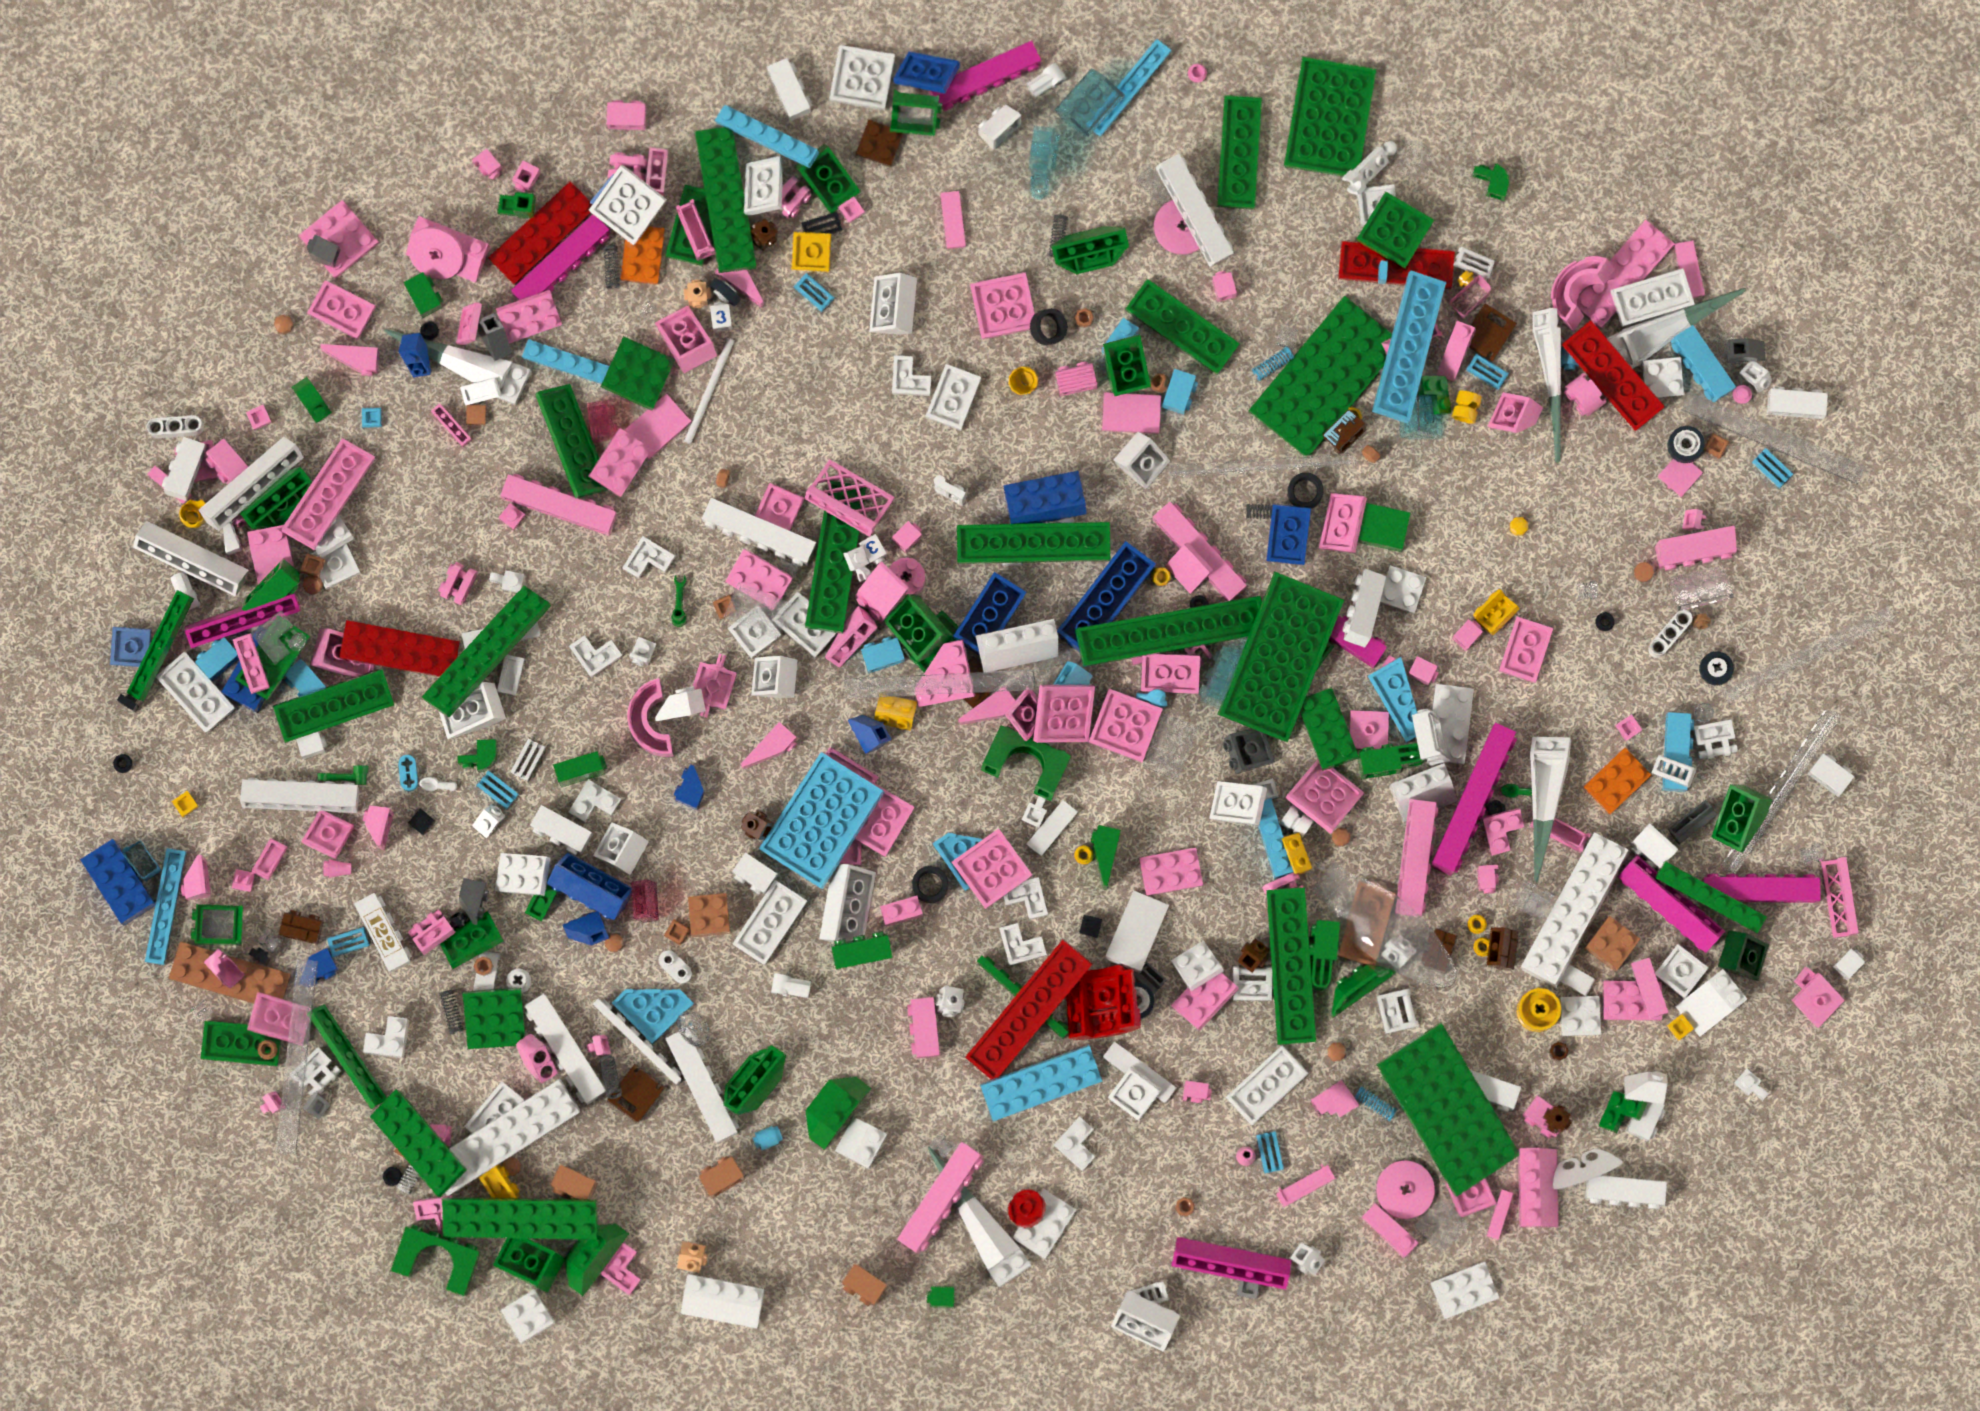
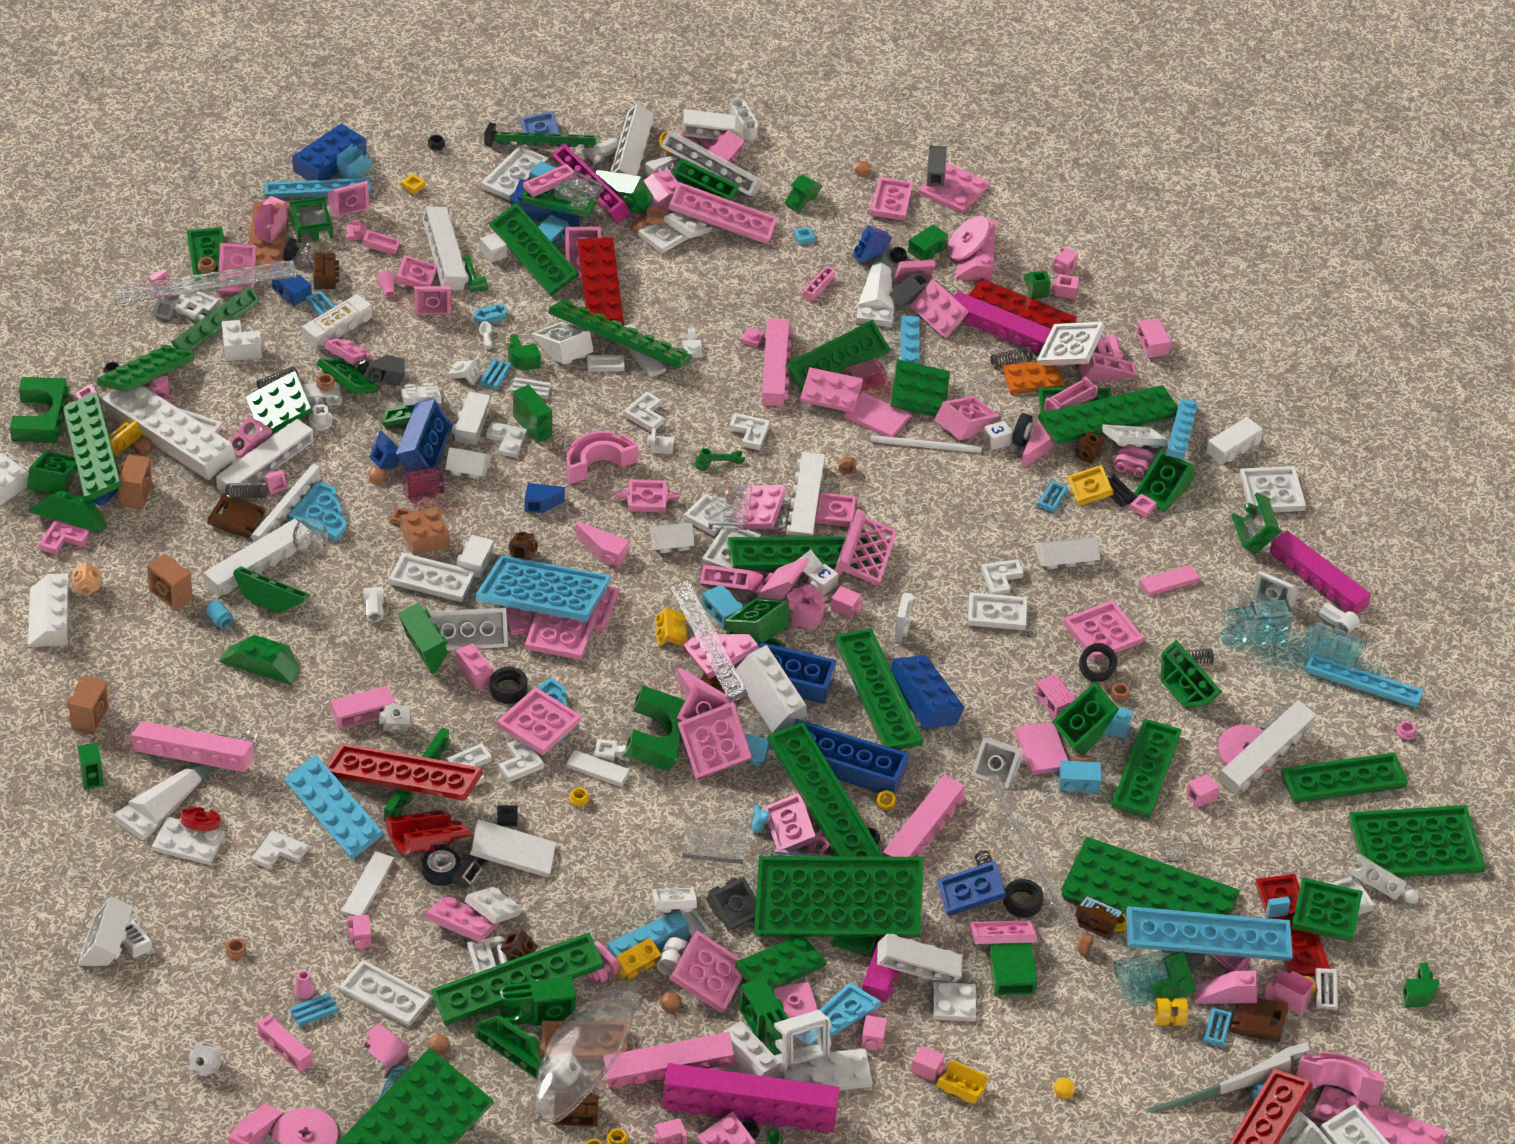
camera: 70 degrees right, 35 degrees down
bright pink plate [246,405,272,431] -> none
bright pink slope [320,344,379,376] -> none
black plate [408,808,435,835] -> none
bright pink brick [439,562,478,606] -> none
white tile [460,377,502,405] -> none
nougat tile [466,405,486,425] -> none
white slope [655,686,706,721] -> none
white plate [659,950,692,984] -> none
light nougat brick [684,280,711,308] -> none
white slope [835,1117,887,1169] -> none
blue slope [848,715,892,754] -> none
reddish brown plate [856,119,904,167] -> none
blue plate [893,51,960,93] -> none
yellow hair [1008,366,1038,395] -> none
bright pink plate [1089,689,1163,763] -> none
green slope [1091,825,1121,891] -> none
white plate [1108,1066,1162,1121] -> none
bright pink plate [1139,848,1203,896] -> none
bright pink tile [1165,542,1213,594] -> none
dark pink brick [1171,1237,1292,1290] -> none
light grey plate [1237,1280,1259,1299] -> none
medium azure piece [1252,347,1294,381] -> none
white plate [1376,989,1419,1034] -> none
bright pink slope [1488,392,1543,433] -> none
bright pink plate [1499,617,1553,683] -> none
bright pink brick [1563,373,1607,417] -> none

